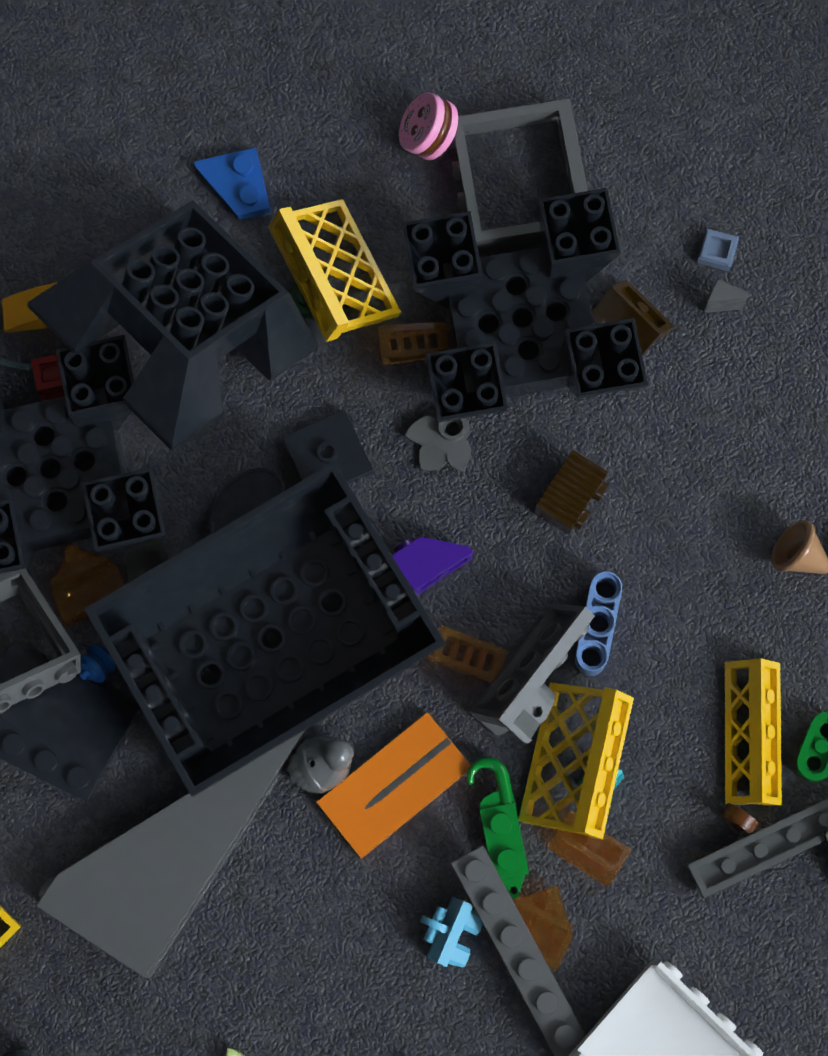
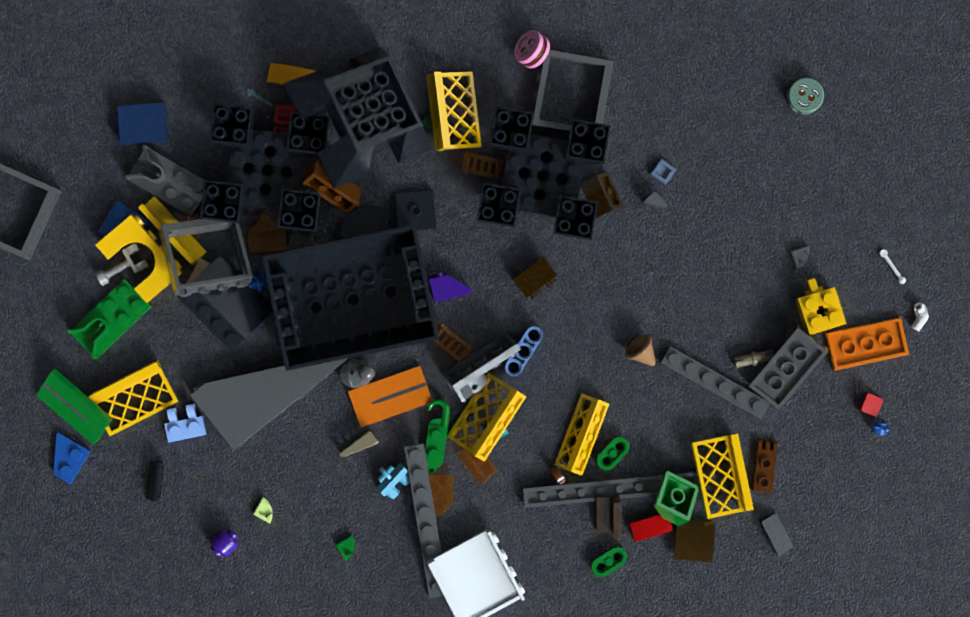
camera: 15 degrees right, 10 degrees up
blue wing [194,148,271,220] -> none
dark grey plate [406,416,471,471] -> none
none -> light blue plate [164,404,207,443]
none -> reddish brown brick [302,158,361,214]
none -> dark tan slope [339,430,379,457]

